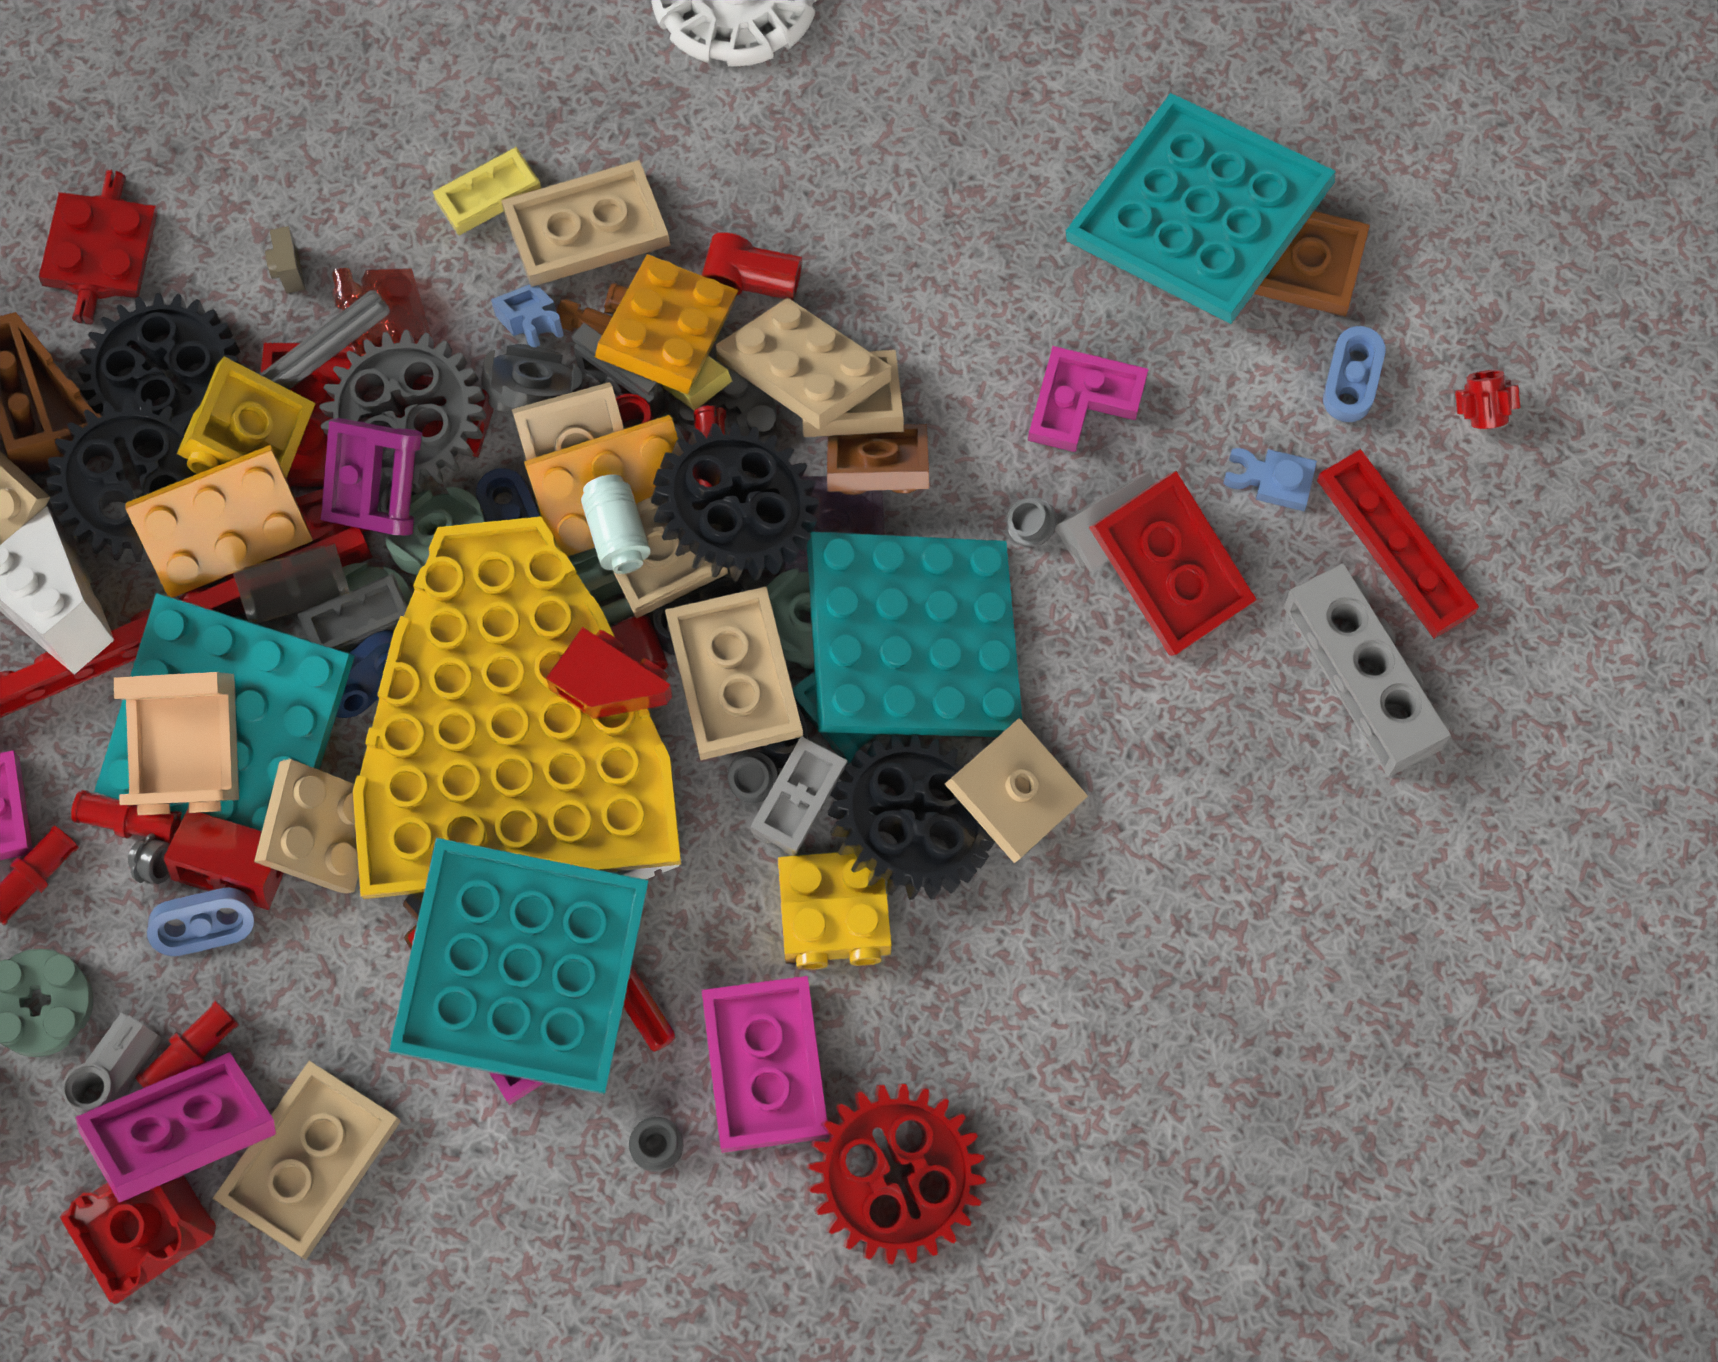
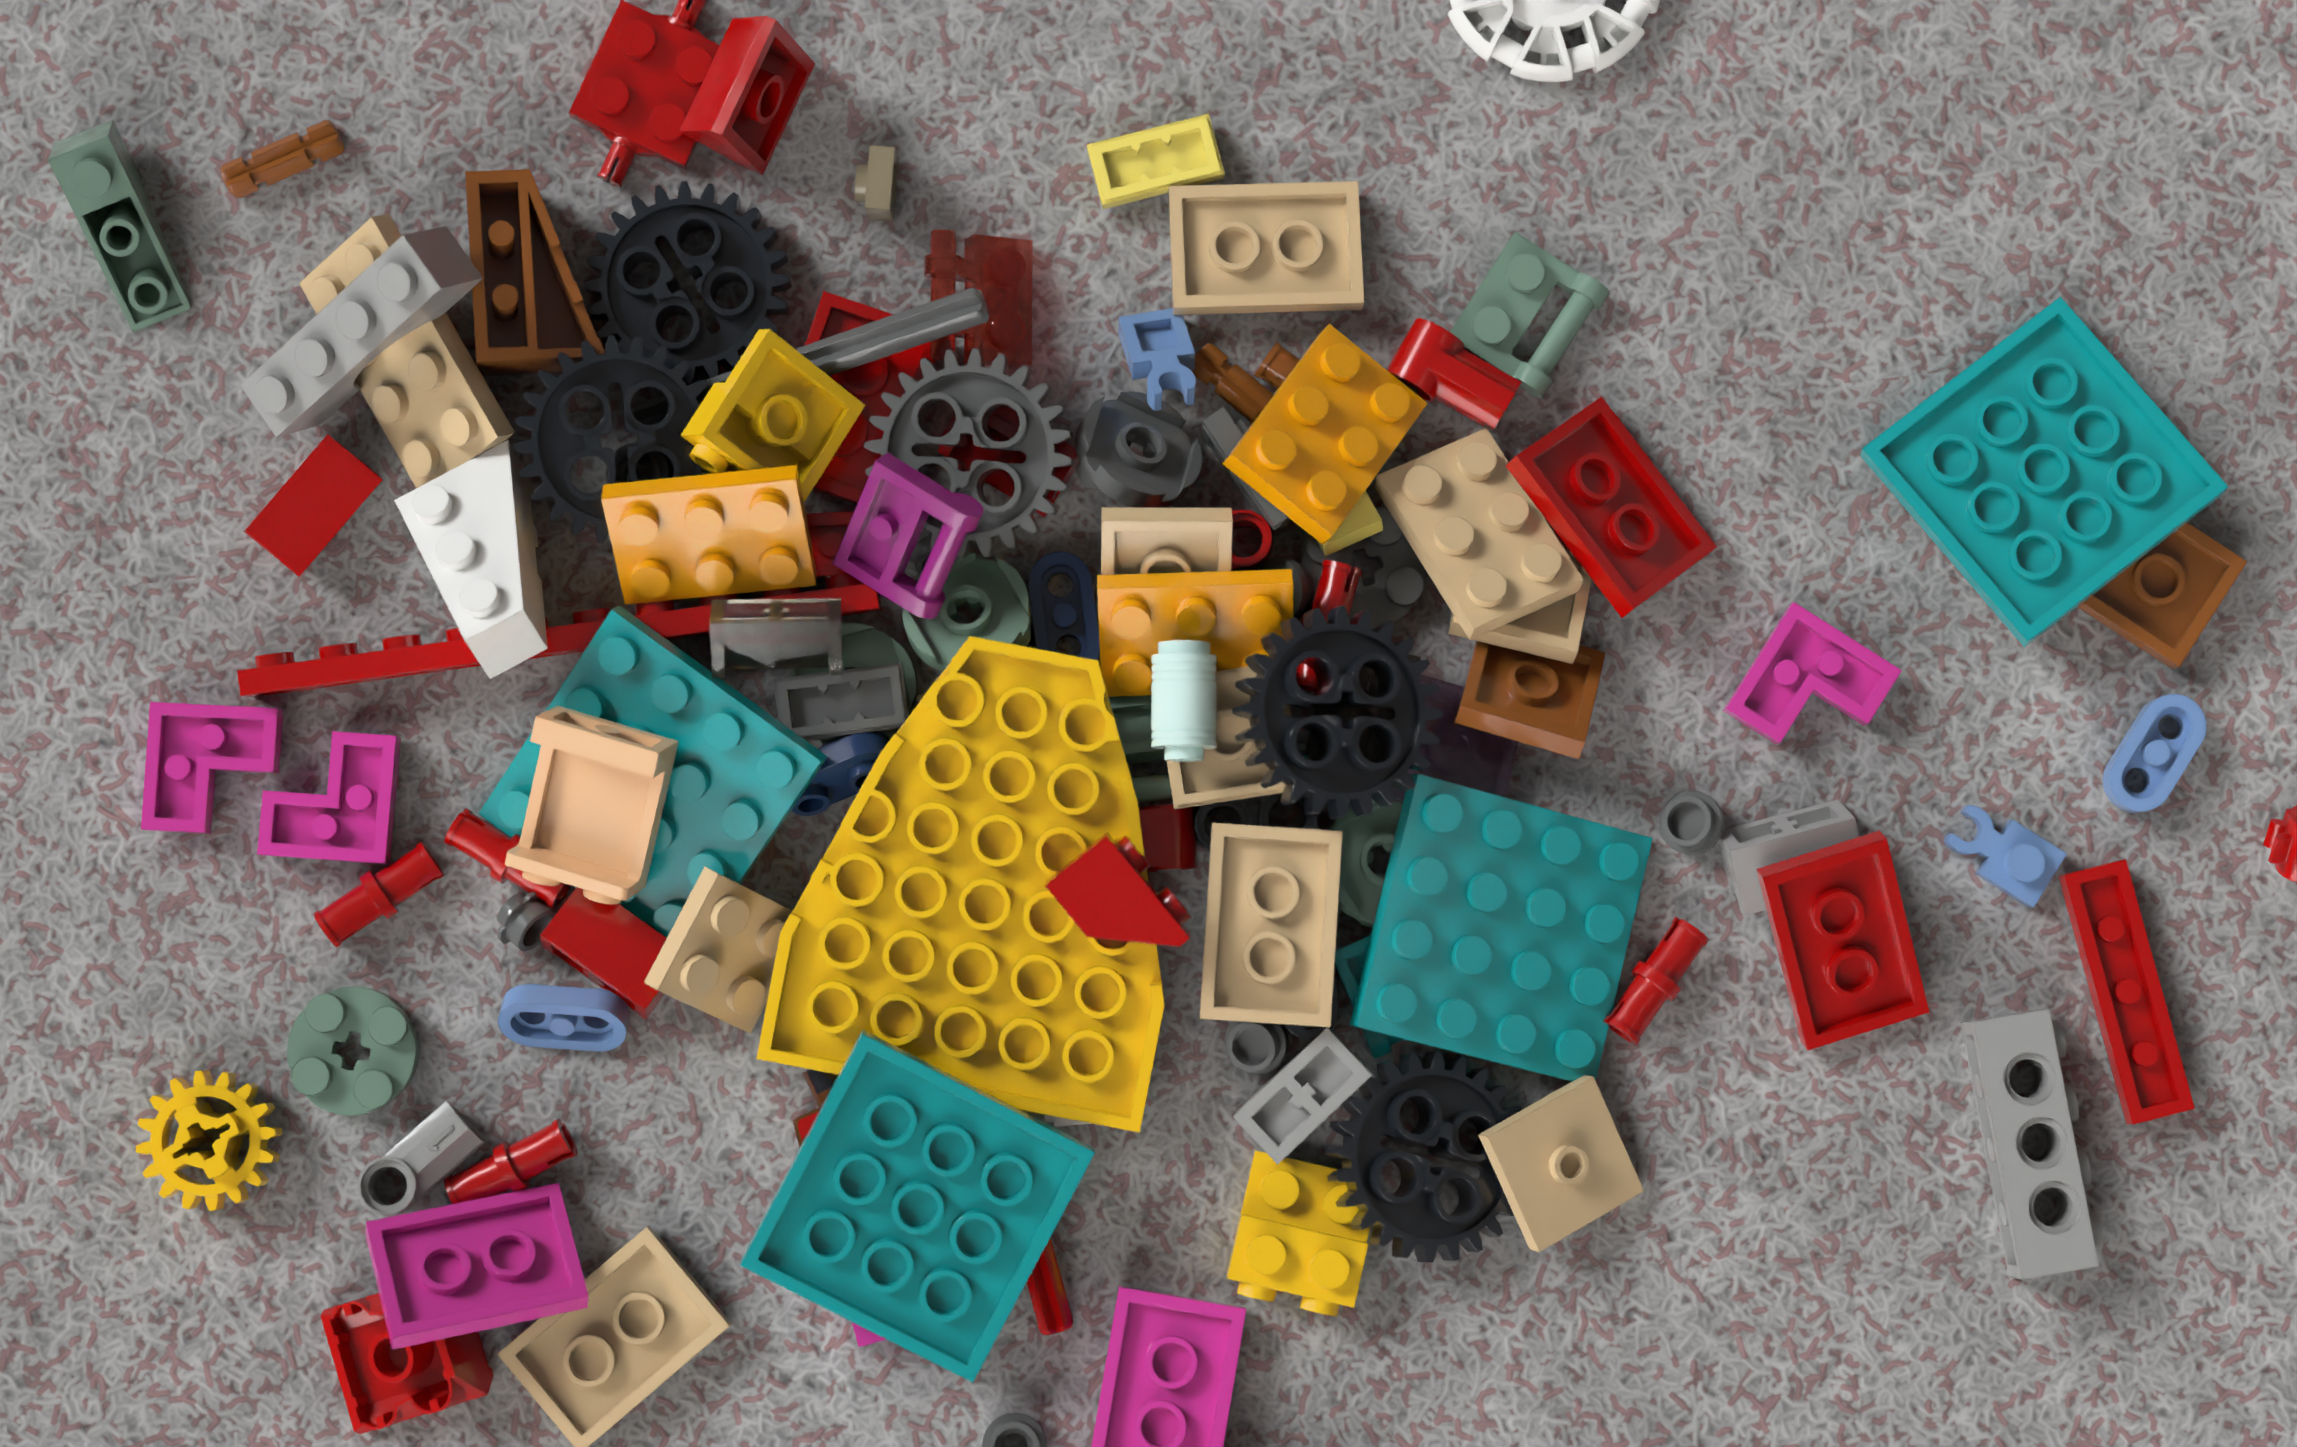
camera: 15 degrees right, 15 degrees up
none -> red slope [679,16,816,175]
none -> sand green plate [1450,232,1610,399]
none -> red plate [1505,396,1717,618]
none -> red pin [1603,917,1709,1045]

